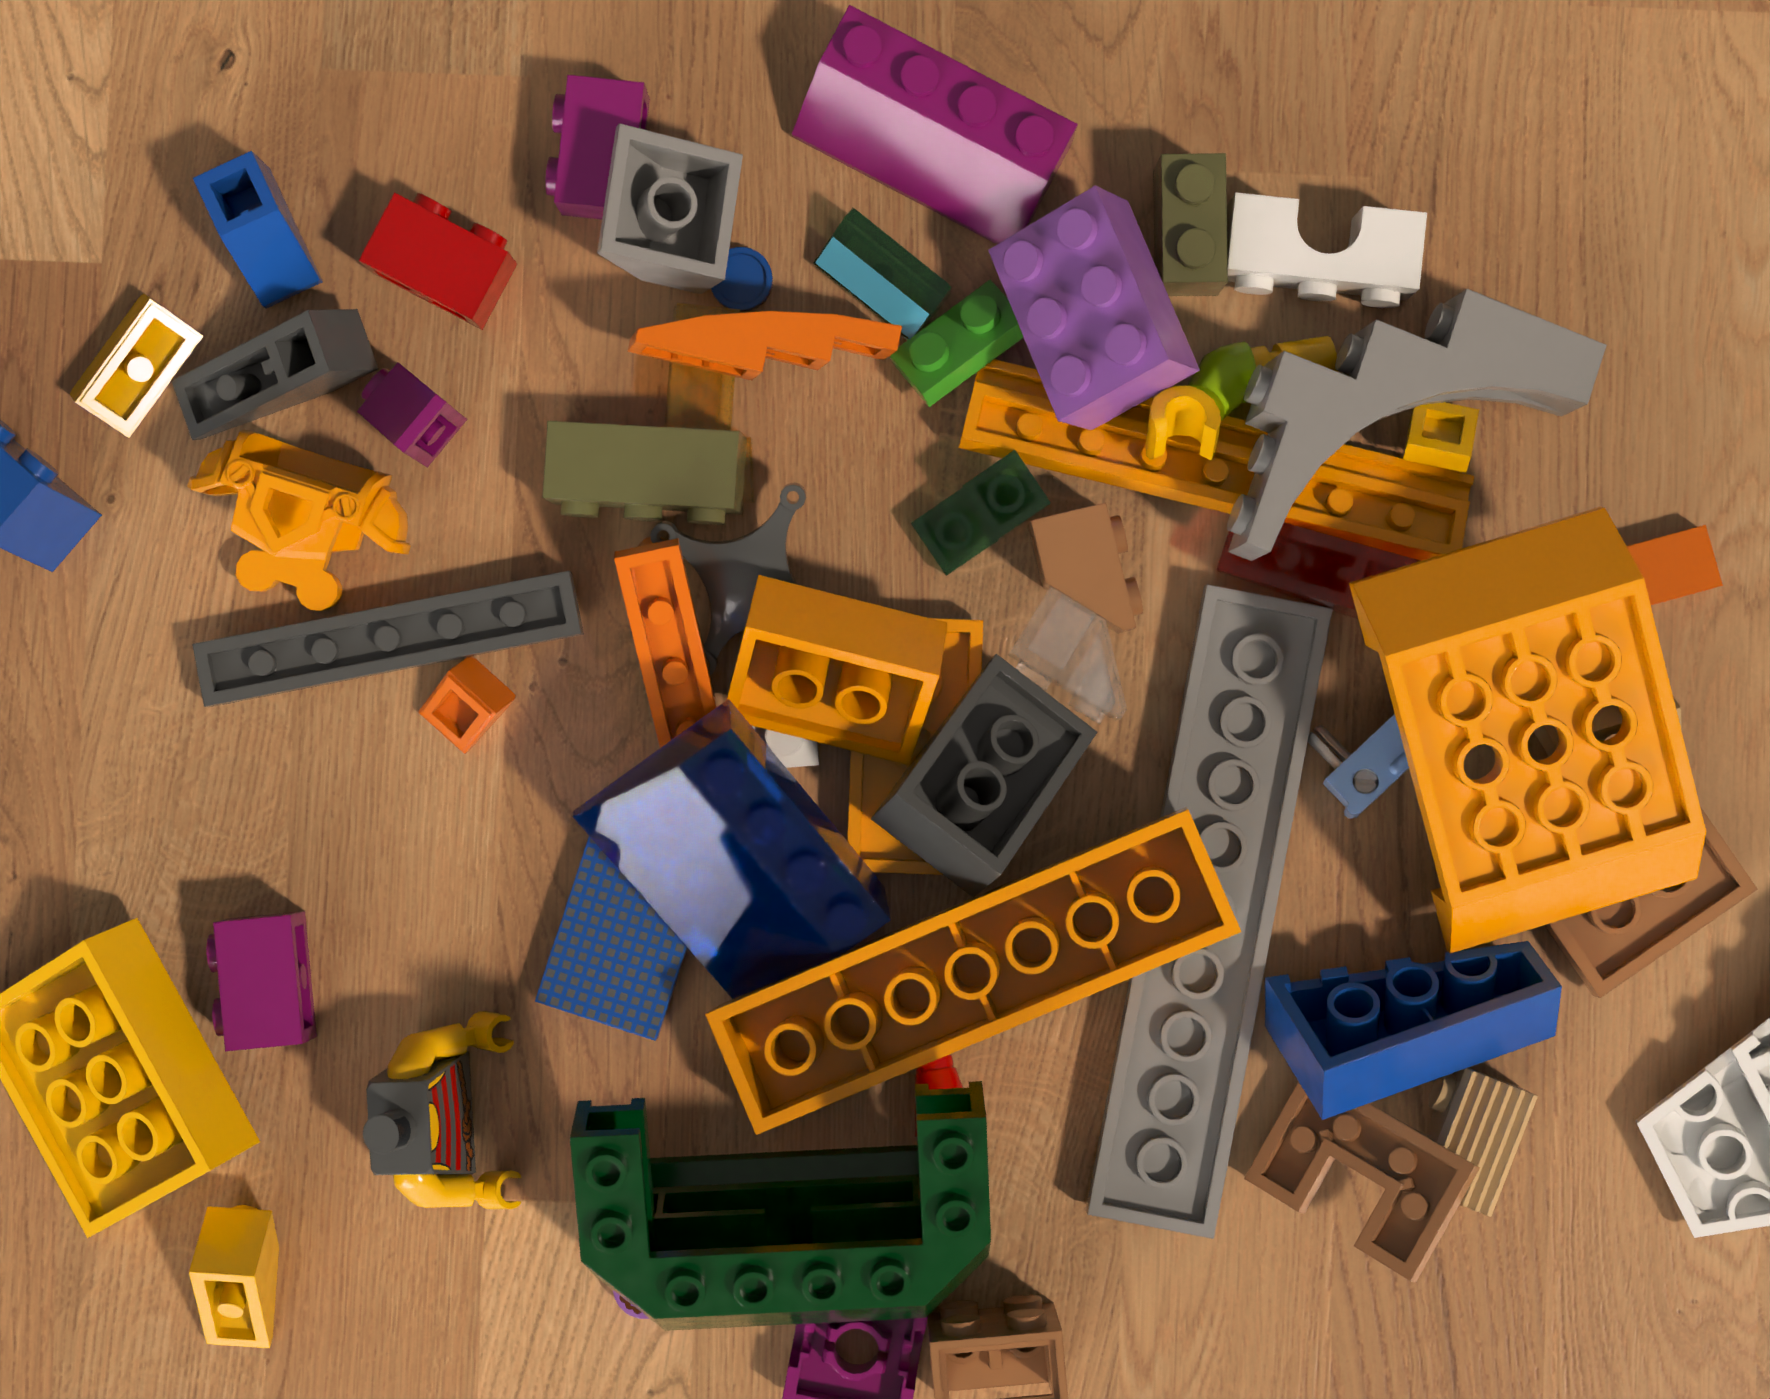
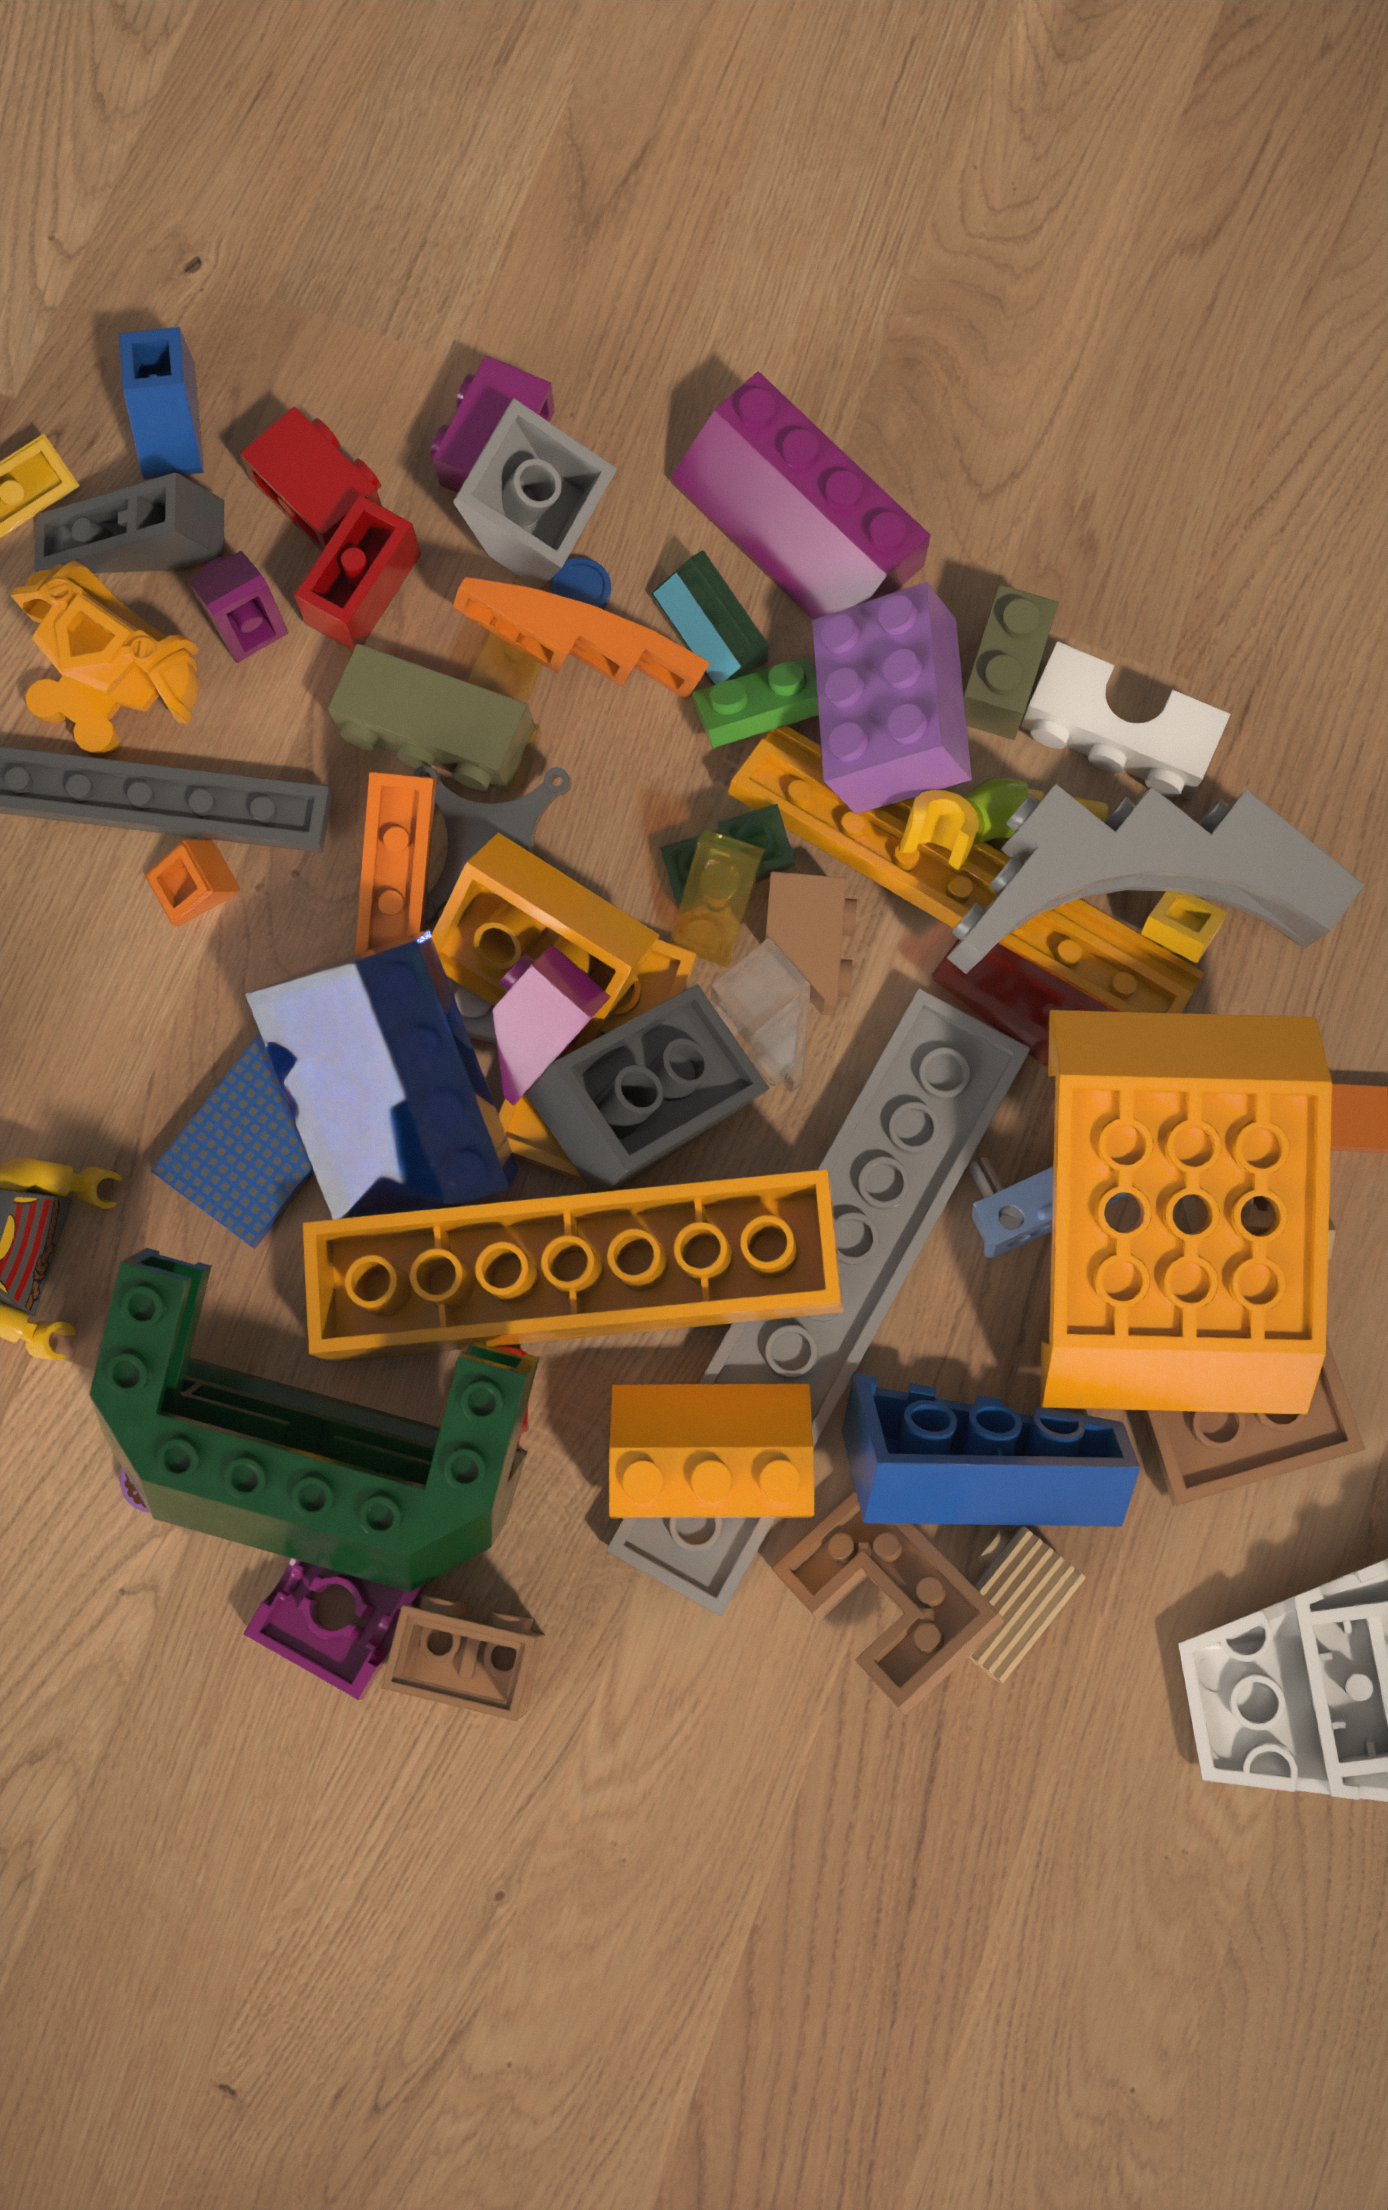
camera: 20 degrees right, 10 degrees down
none -> red brick [294,494,421,651]
none -> slope [492,944,611,1106]
none -> light orange slope [609,1384,814,1518]
none -> clear yellow plate [670,829,765,968]

